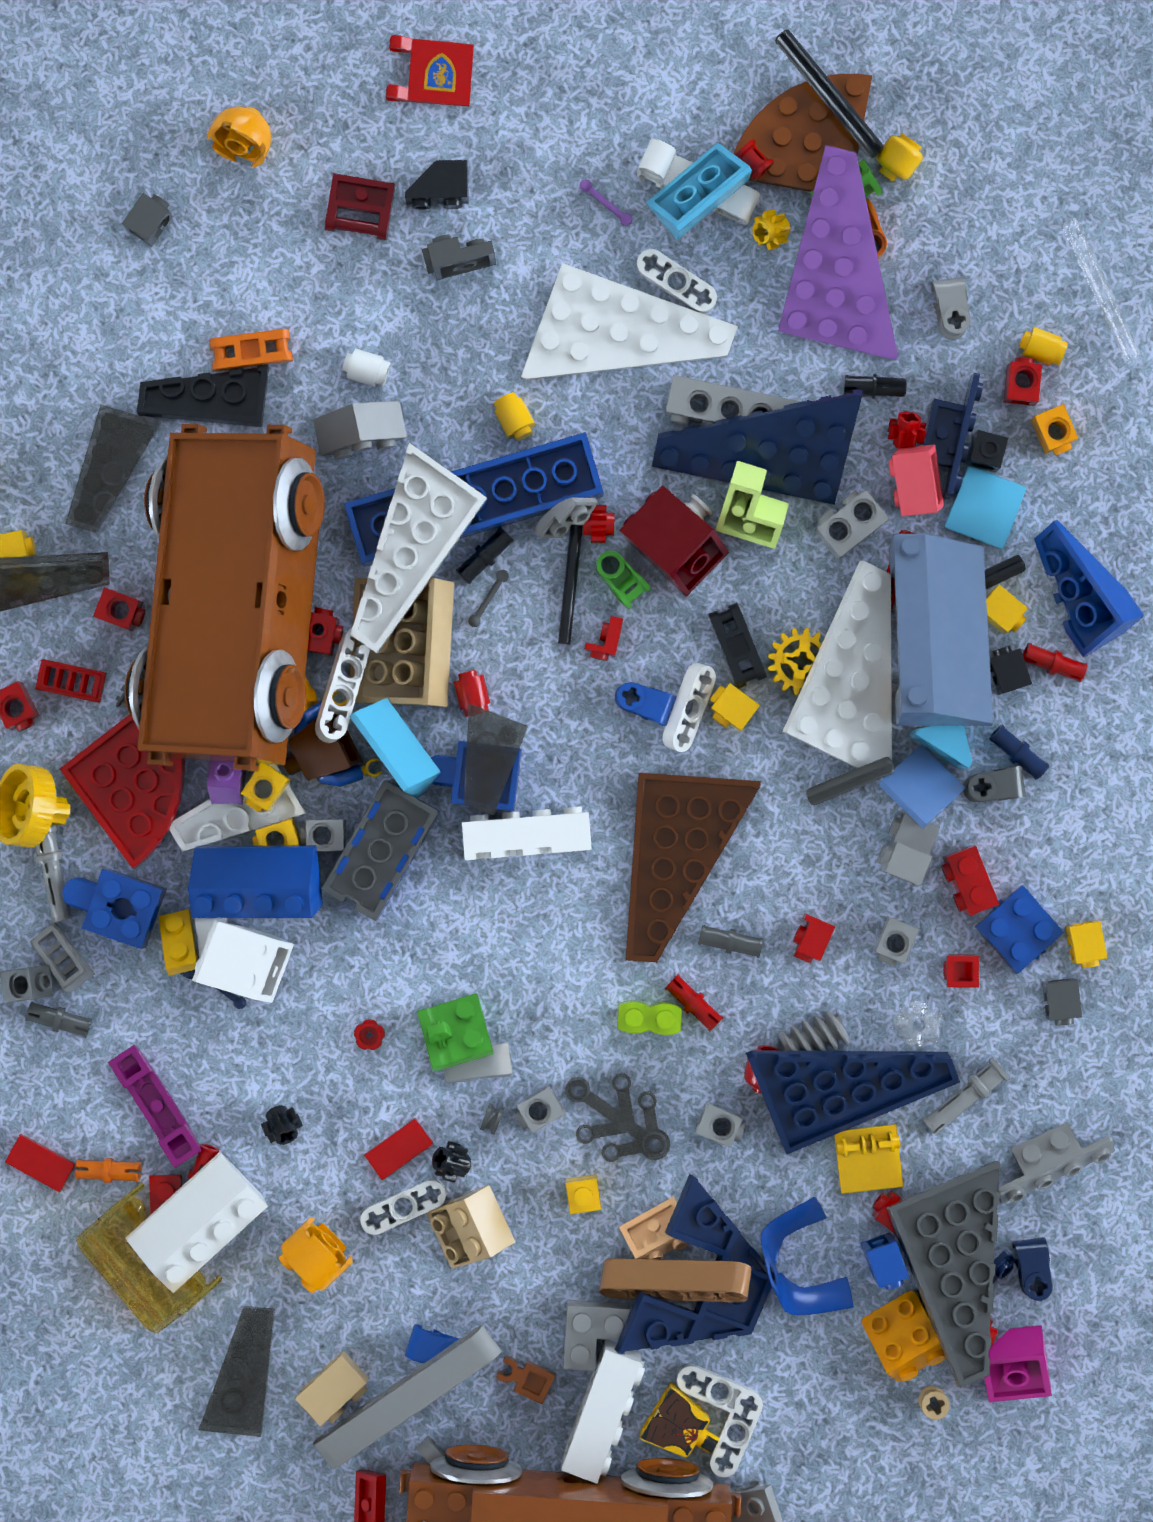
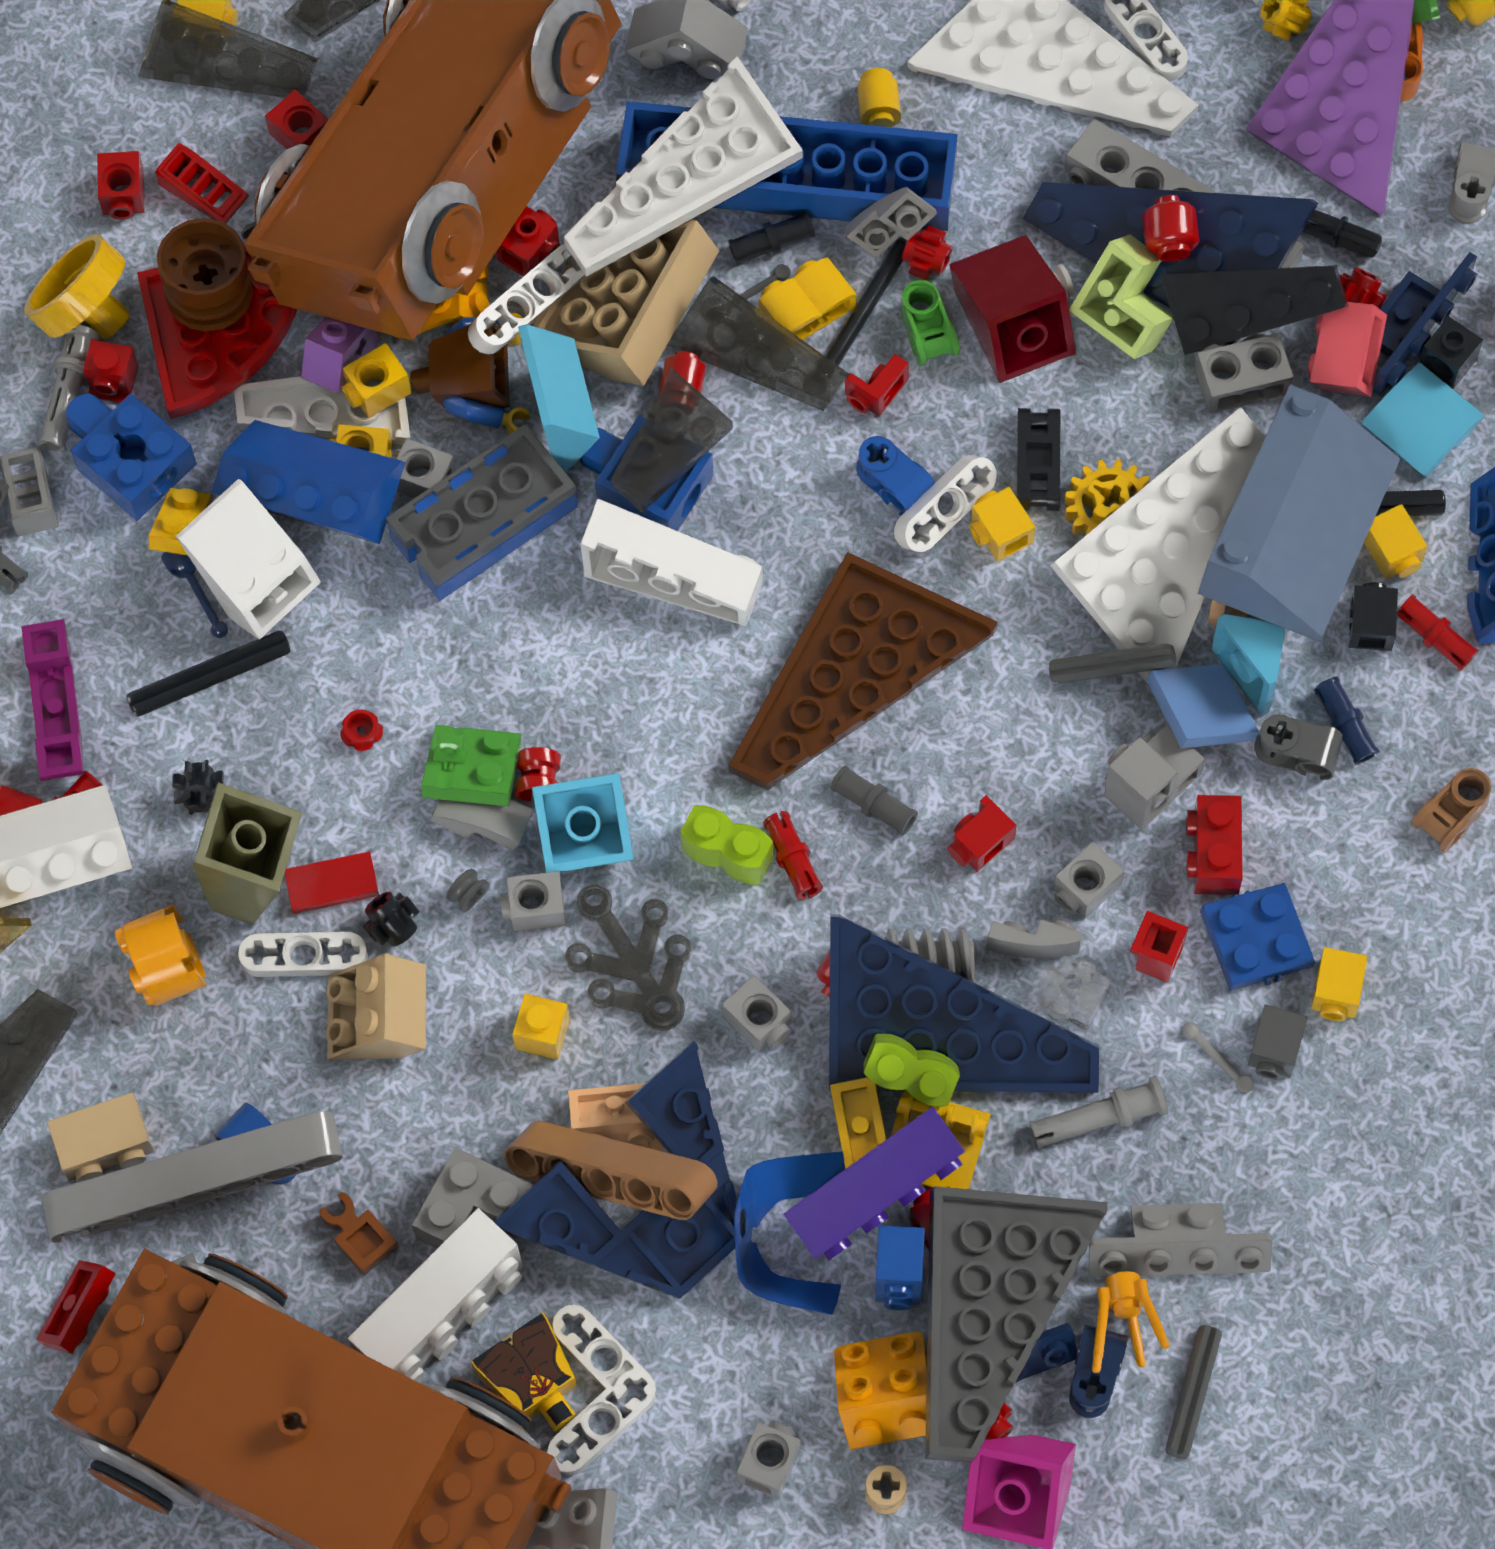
camera: 25 degrees right, 20 degrees down
none -> red brick [83,339,139,403]
none -> black axle [126,630,291,717]
none -> reddish brown wheel [157,218,253,332]
none -> olive slope [193,782,302,925]
none -> red wheel [515,747,561,802]
none -> medium azure slope [532,773,634,873]
none -> clear smoke wing [667,276,849,411]
none -> light grey brick [736,1422,801,1499]
none -> yellow brick [758,257,856,349]
none -> dark purple brick [783,1107,965,1261]
none -> yellow plate [830,1078,887,1169]
none -> lime brick [863,1034,960,1107]
none -> light grey slope [986,919,1083,958]
none -> light orange plant [1092,1271,1169,1374]
none -> red head [1142,195,1200,262]
none -> black wing [1161,265,1348,355]
none -> dark grey axle [1165,1325,1222,1459]
none -> light grey hinge [1182,1022,1254,1093]
none -> medium nougat piece [1411,768,1491,853]

